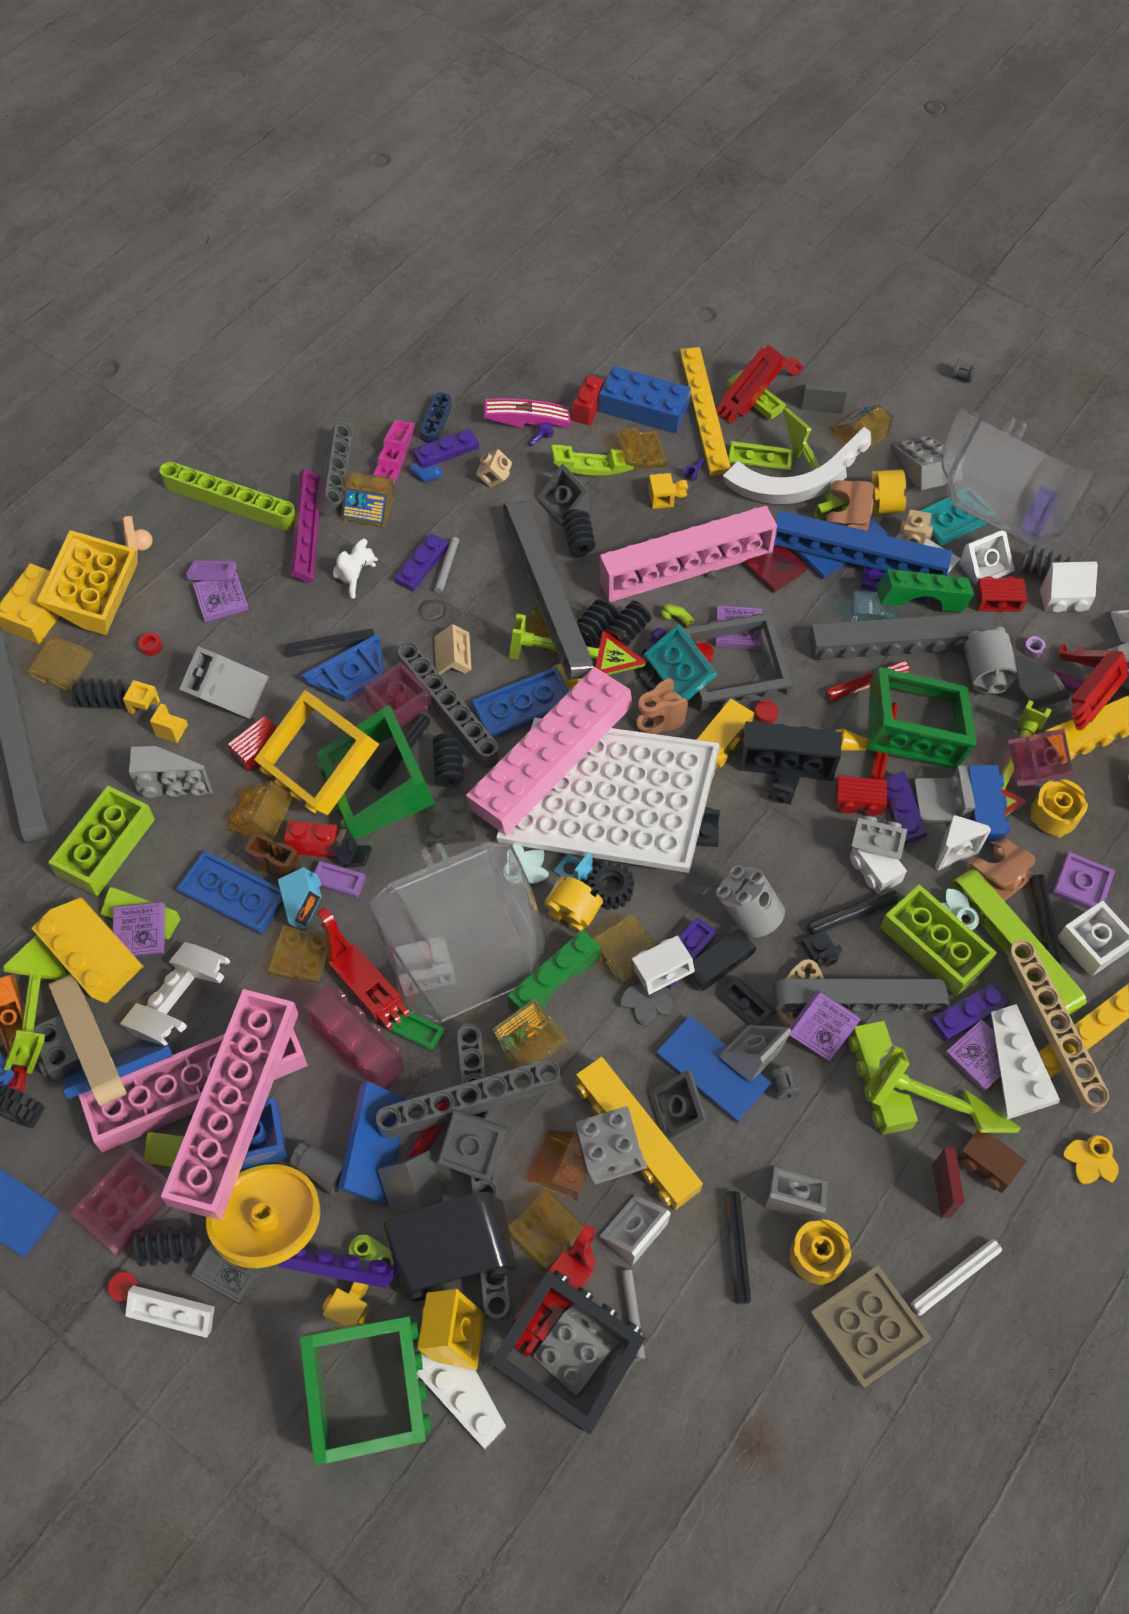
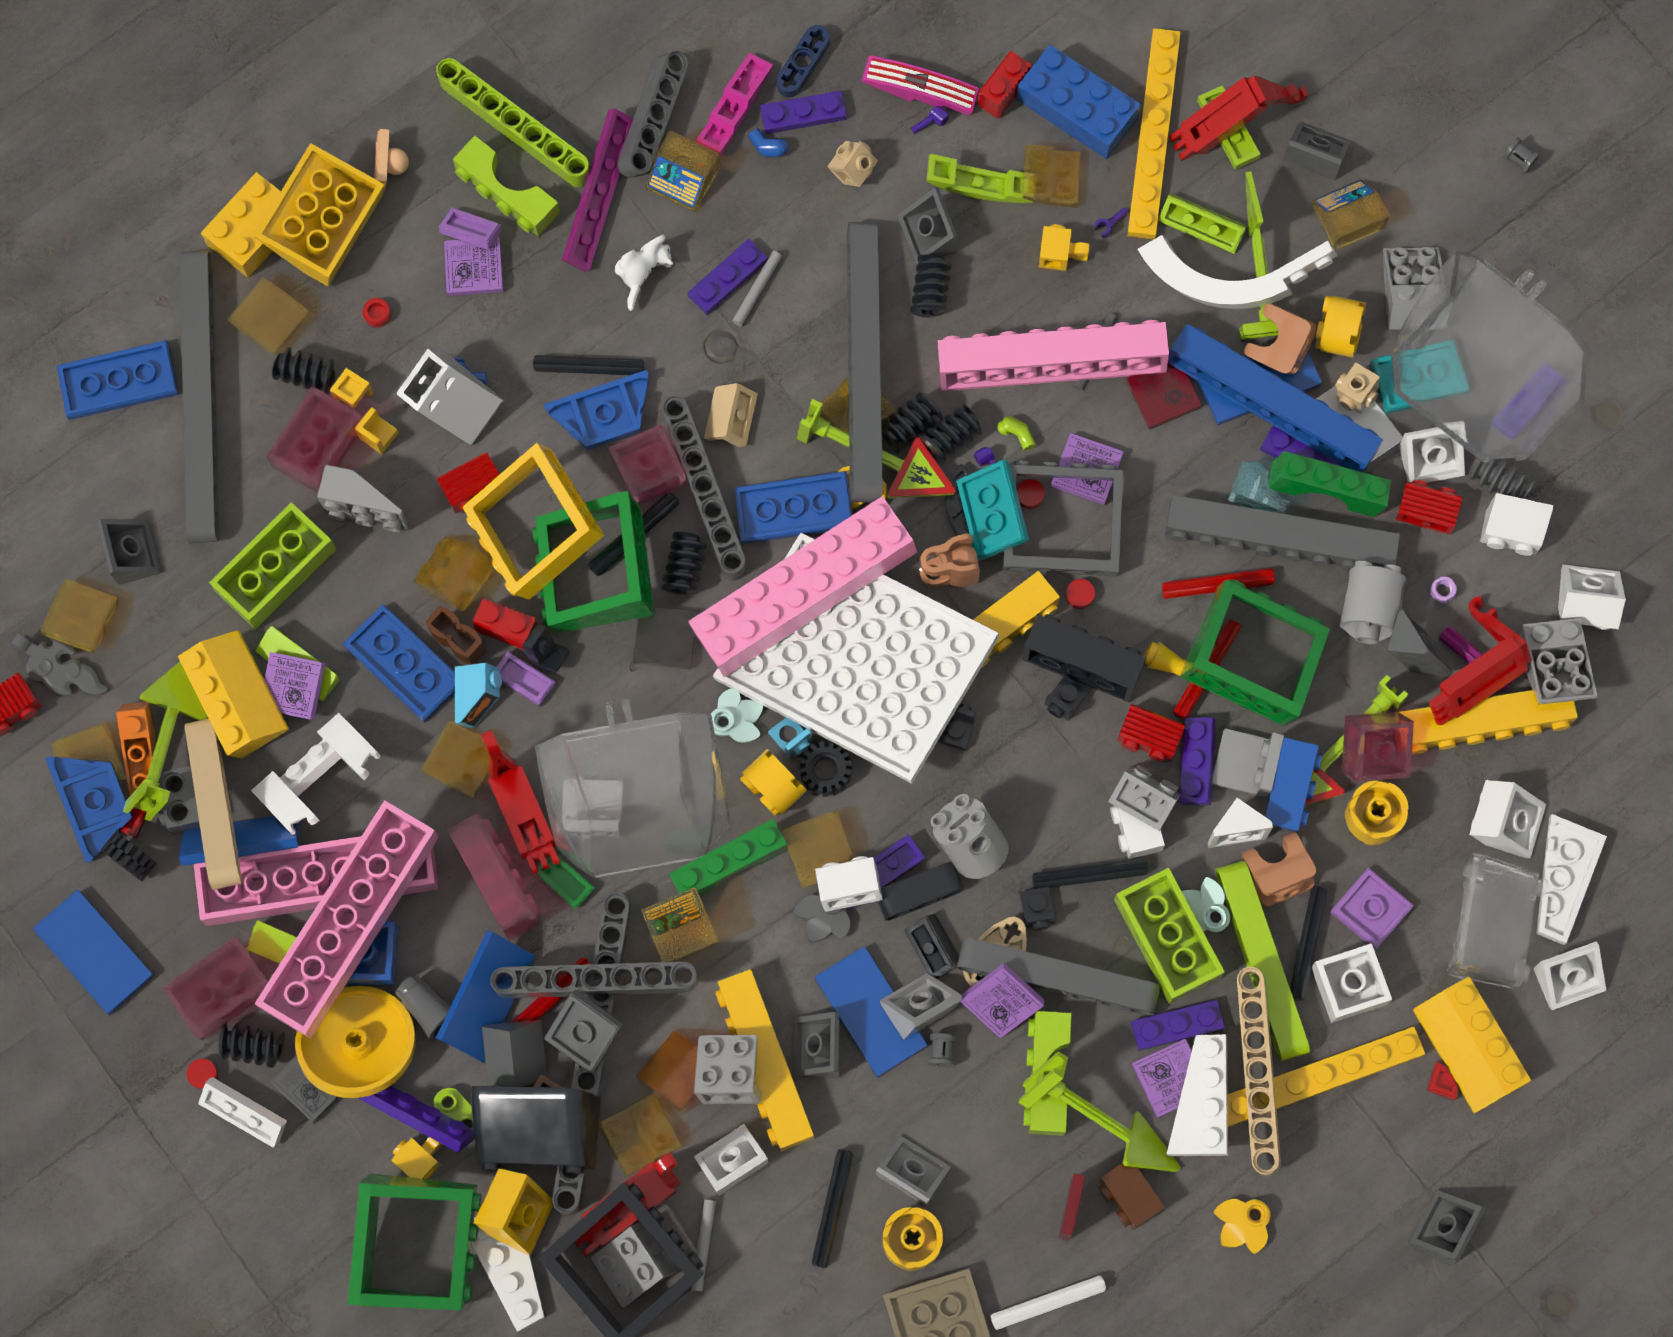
camera: 20 degrees right, 15 degrees up
none -> clear pink brick [266,386,362,493]
none -> lime arch [453,136,560,237]

